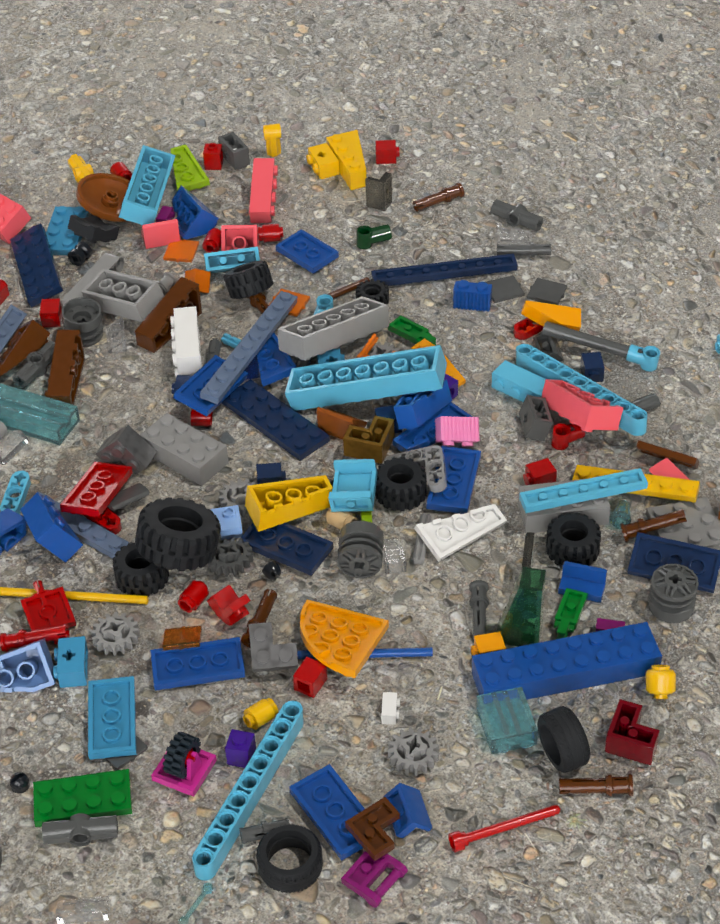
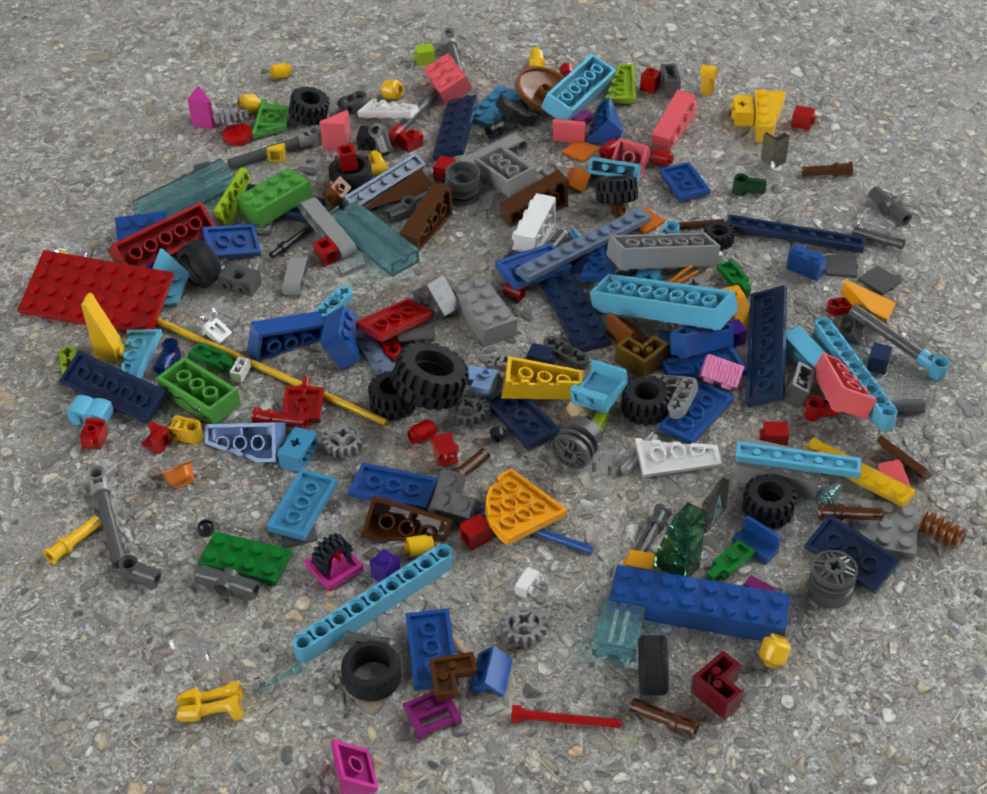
camera: 25 degrees right, 0 degrees up
clear orange piece [162,625,202,650] -> none
none -> reddish brown wedge [361,494,452,542]
none -> dark grey beam [543,336,589,370]
none -> dark blue plate [745,285,787,408]

